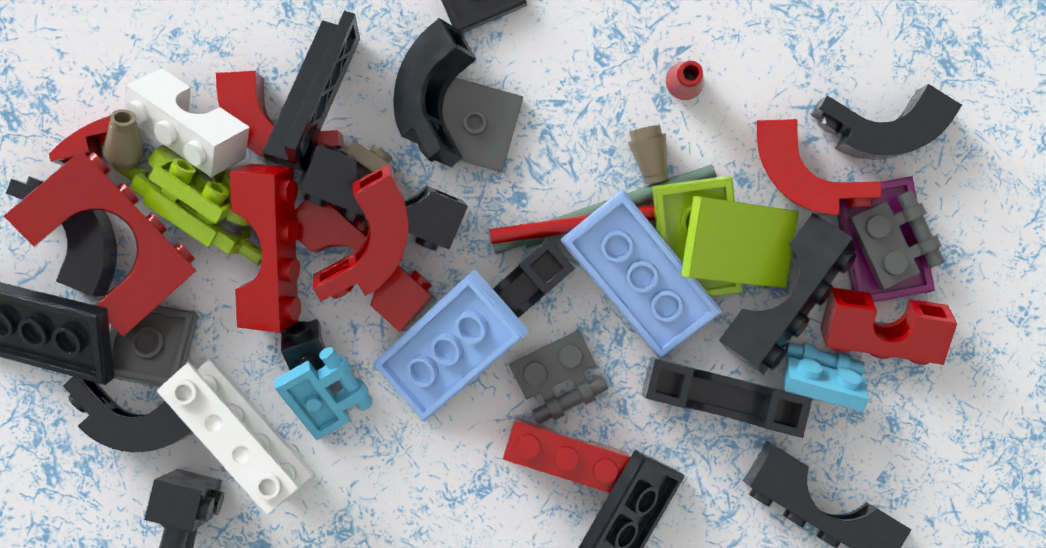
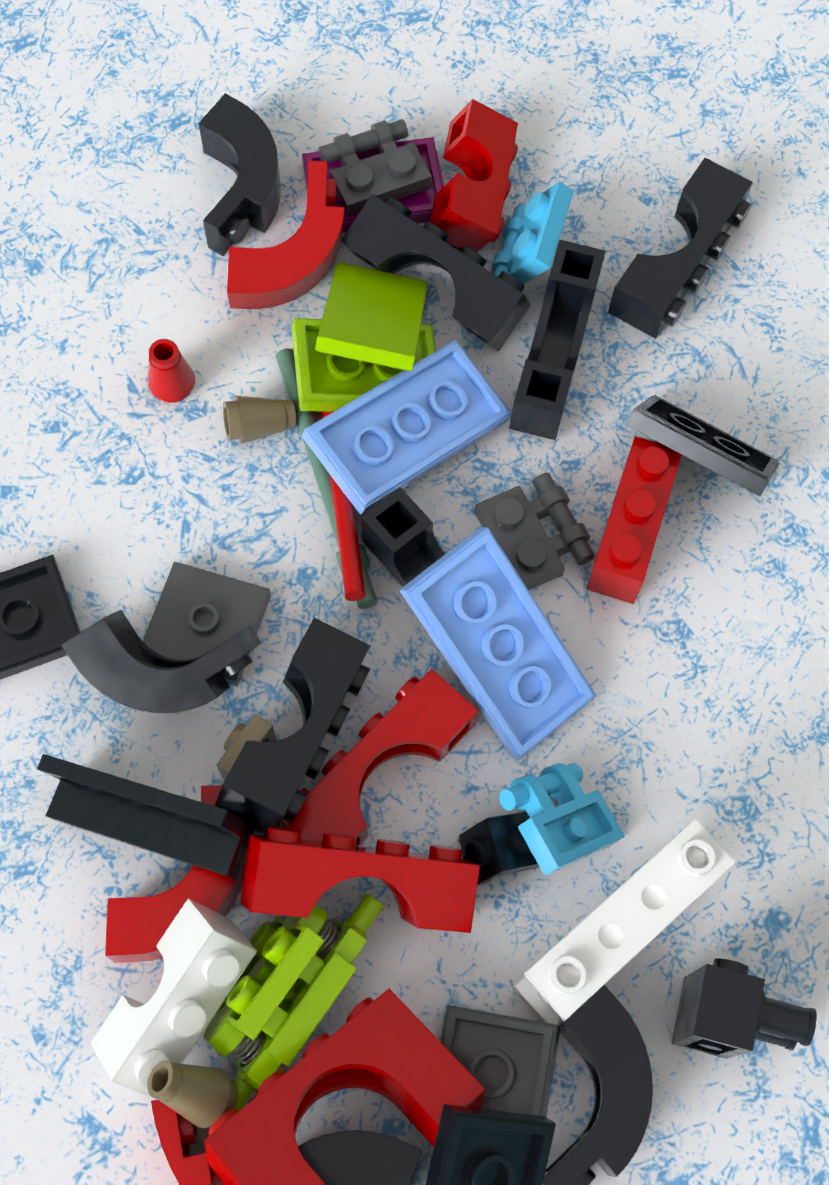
camera: 95 degrees left, 20 degrees down
red arch [313,164,408,302] -> none

